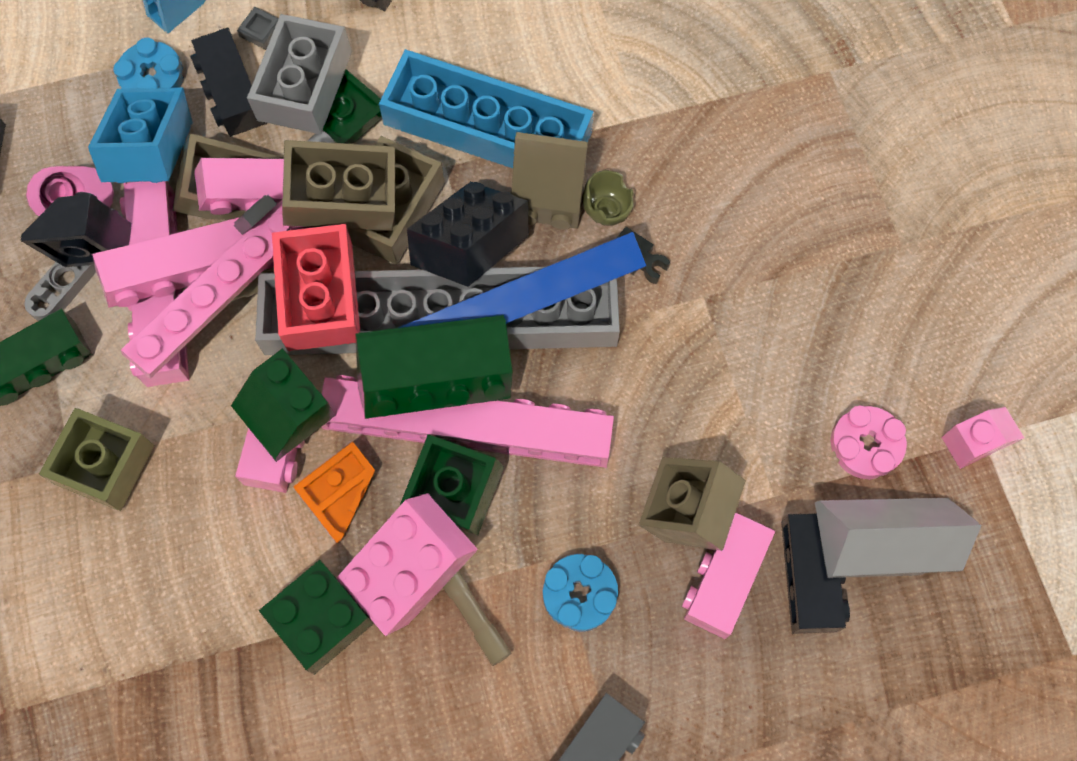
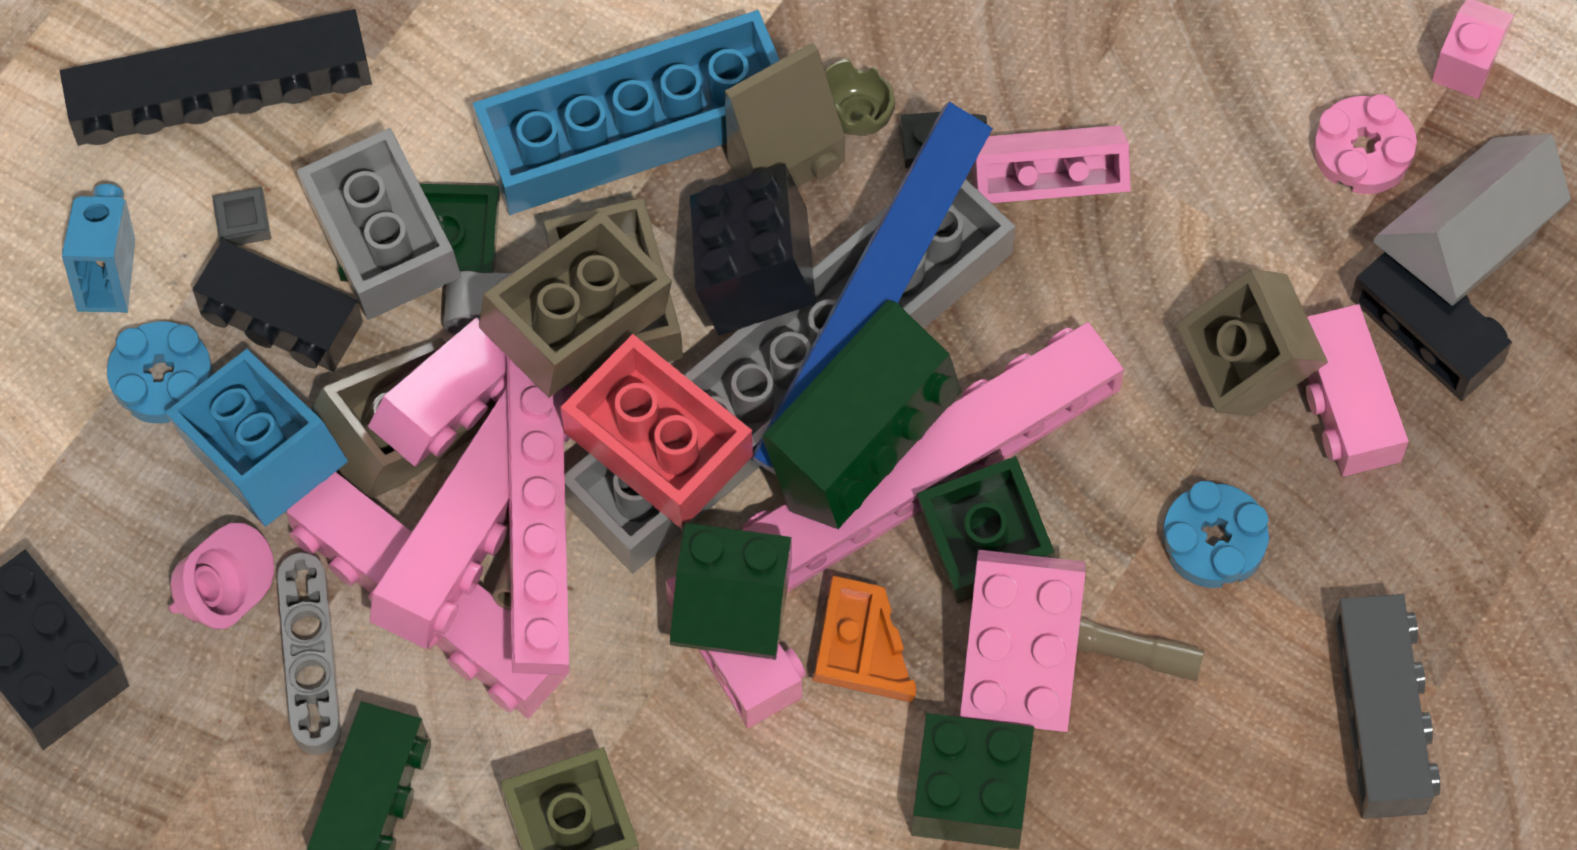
camera: 40 degrees left, 5 degrees down
black slope [21,192,132,267] -> none
dark grey tile [233,195,277,235] -> none
none -> bright pink brick [971,125,1131,203]

